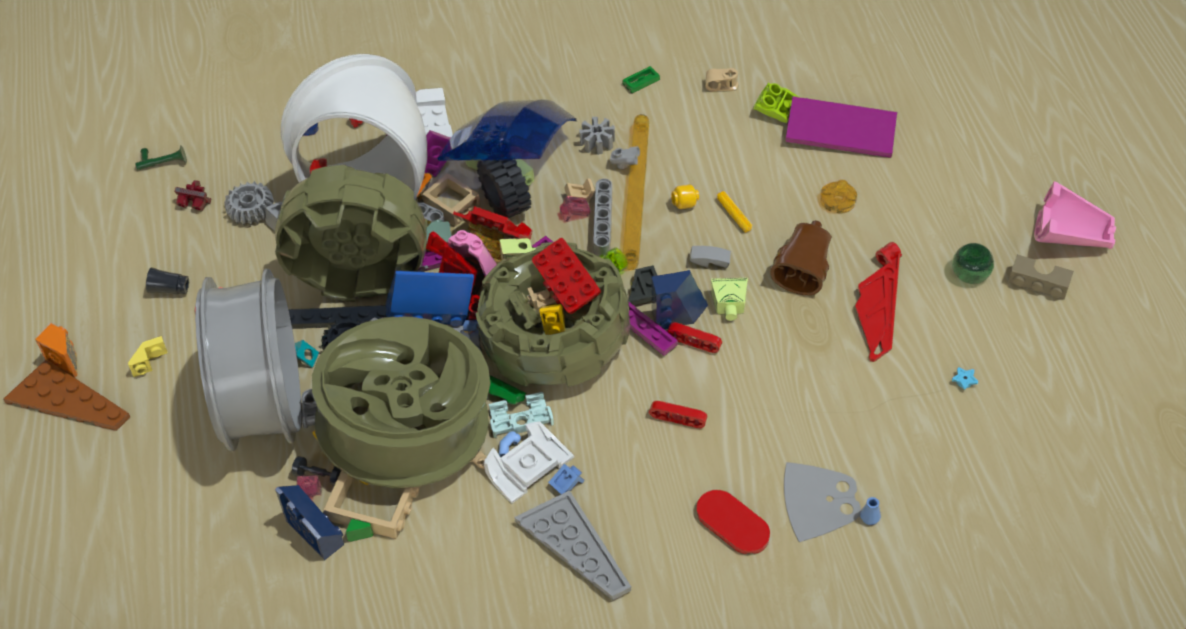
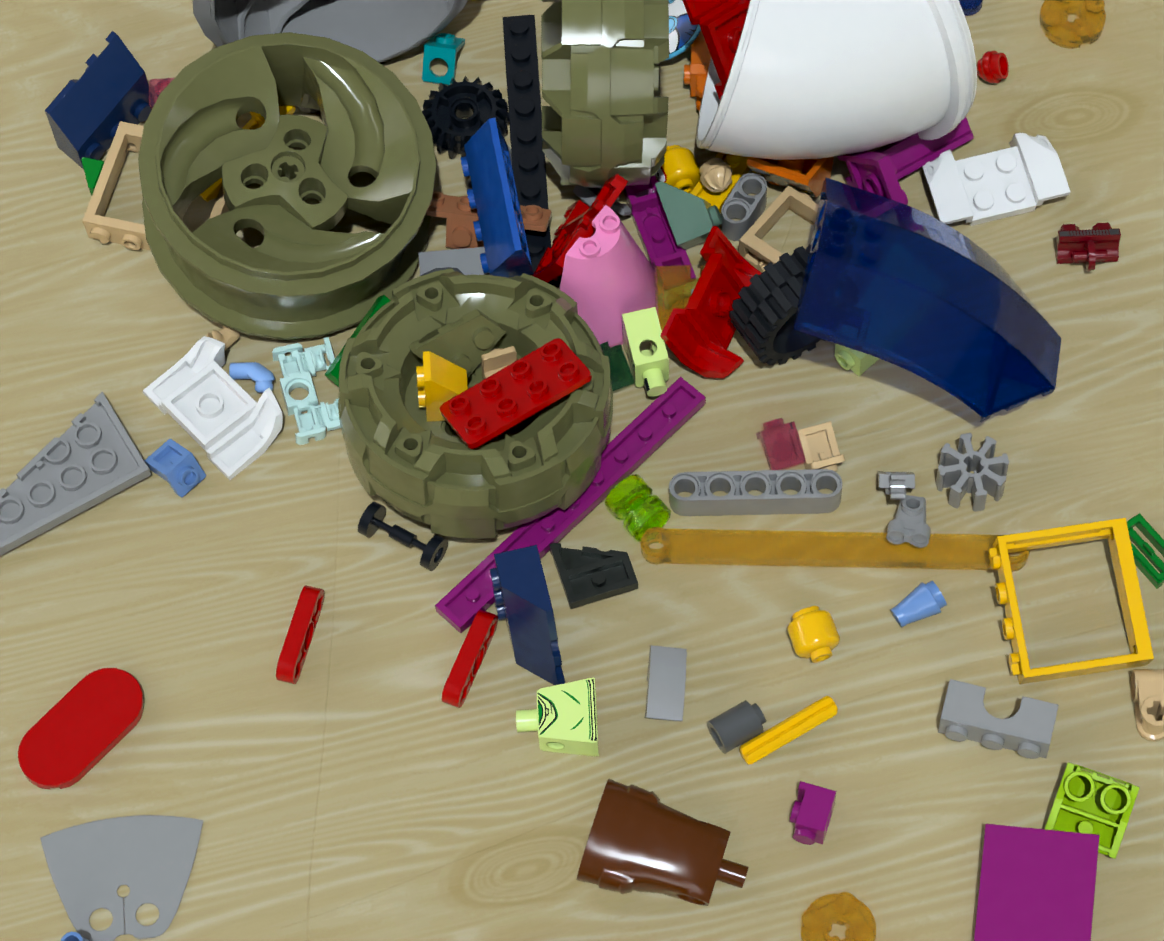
camera: 90 degrees right, 10 degrees up
none -> black wheel [358,502,448,571]
none -> dark grey brick [707,700,766,754]
none -> magenta brick [790,781,836,845]
none -> light grey plate [878,471,915,500]
none -> medium blue cone [890,581,947,628]
none -> light grey arch [938,679,1059,759]
none -> yellow window [989,518,1154,684]
none -> dark red hips [1056,223,1121,271]

